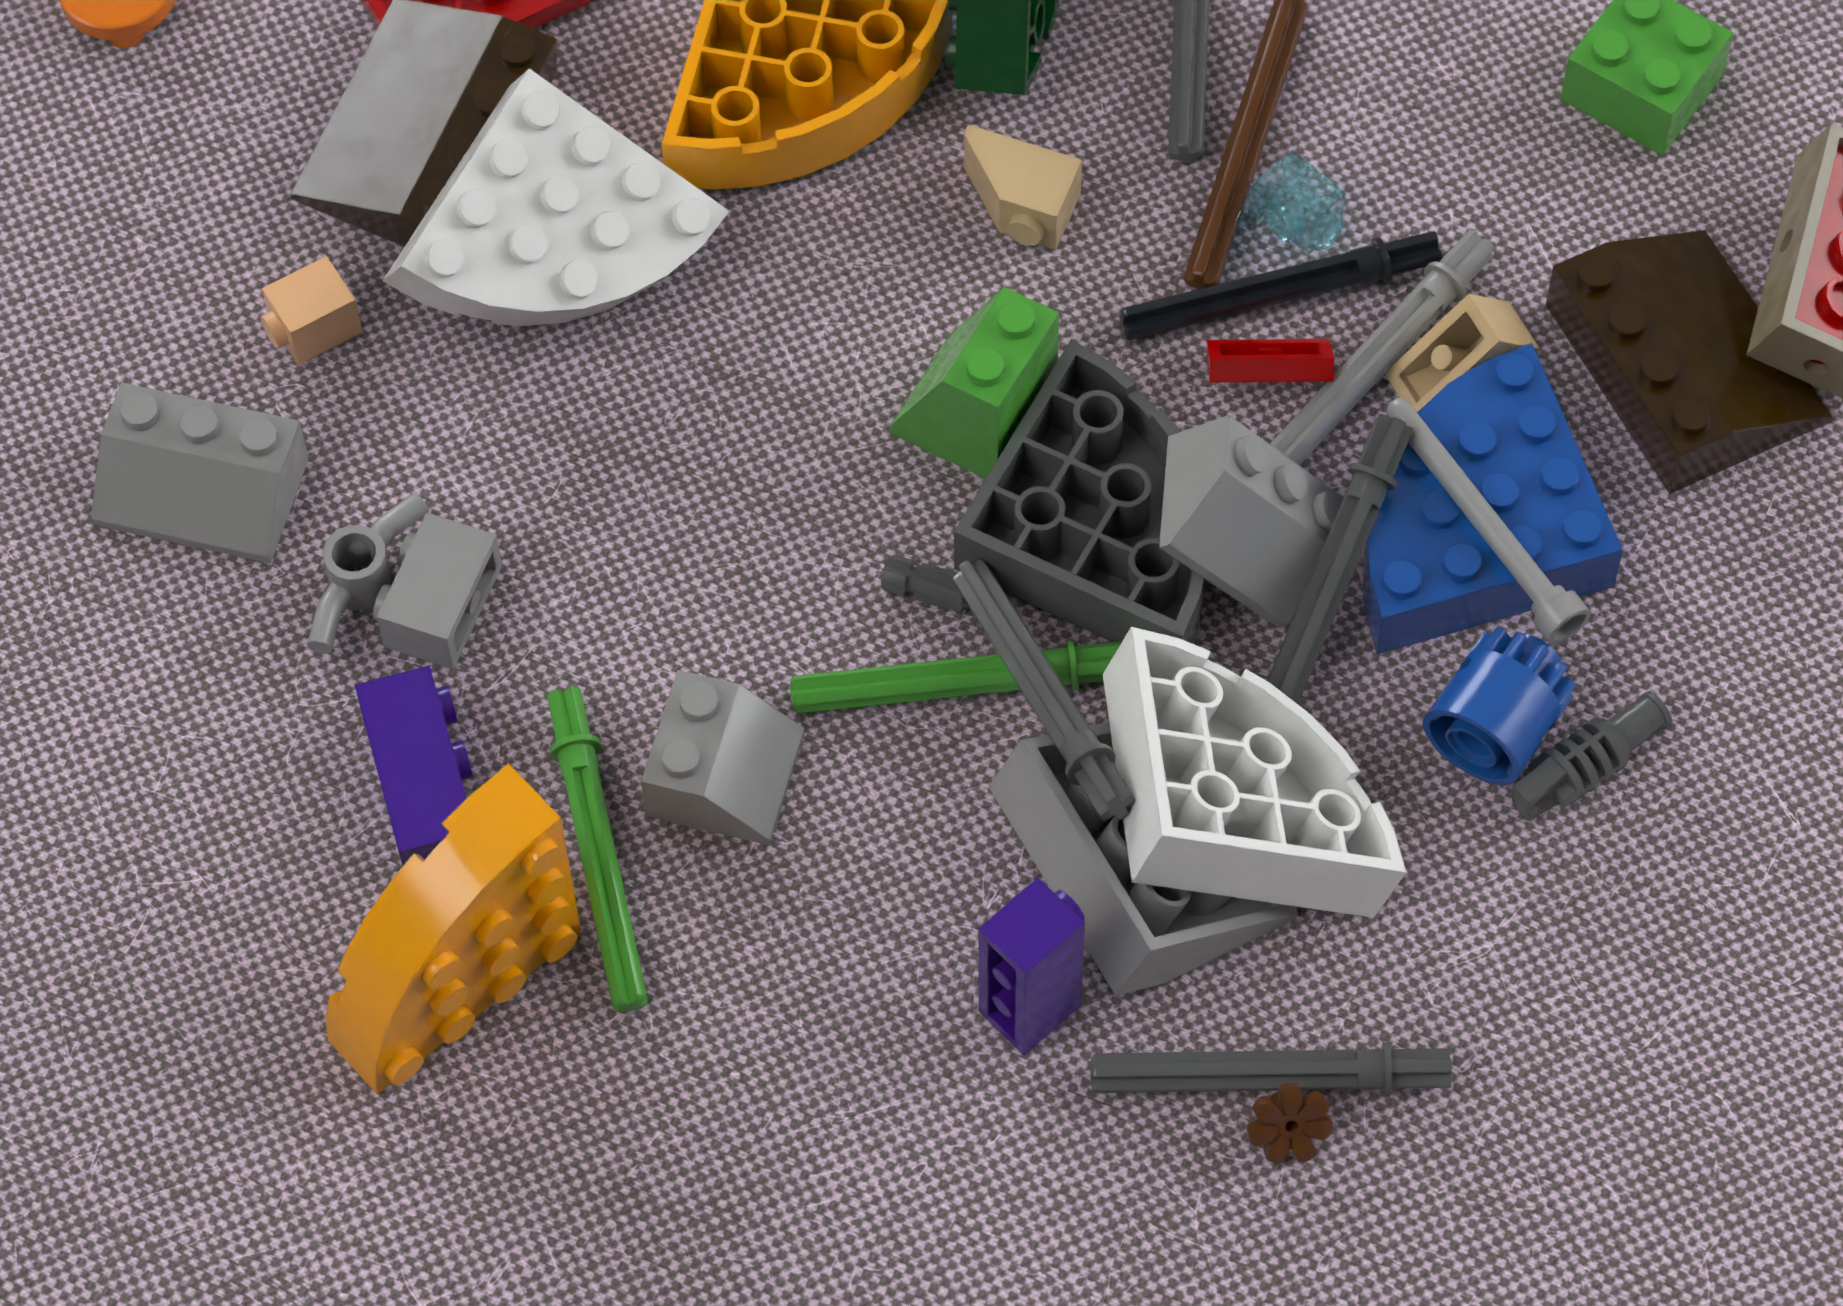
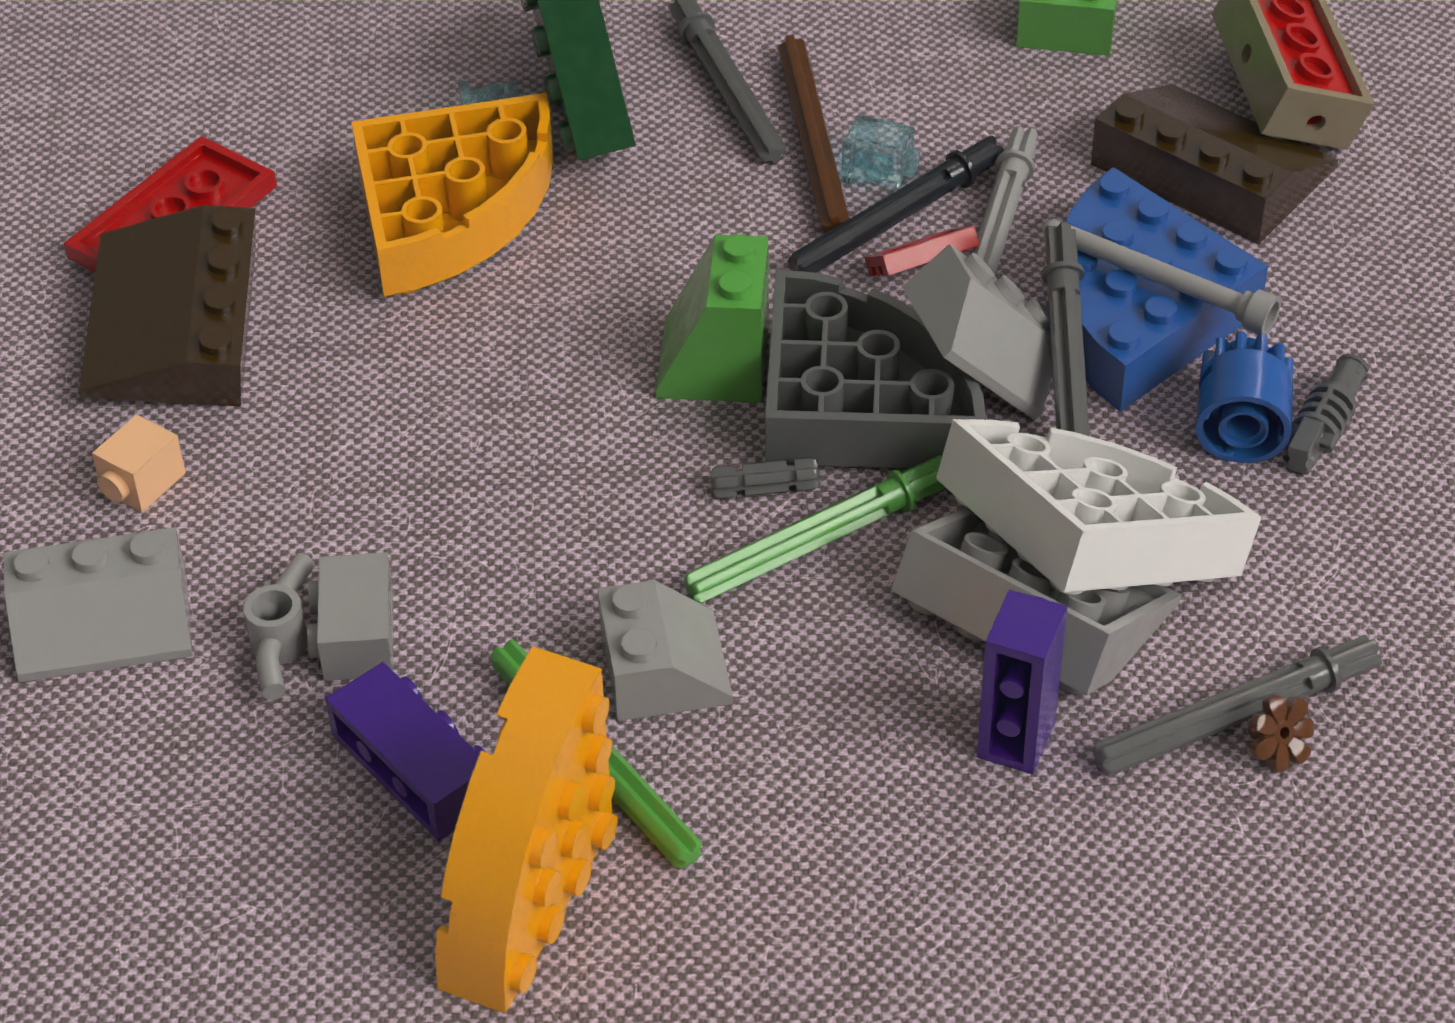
camera: 25 degrees left, 15 degrees down
white brick [383,69,730,326] -> none
dark grey axle [954,559,1135,822] -> none
tan slope [964,124,1082,250] -> none
tan slope [1385,294,1540,412] -> none

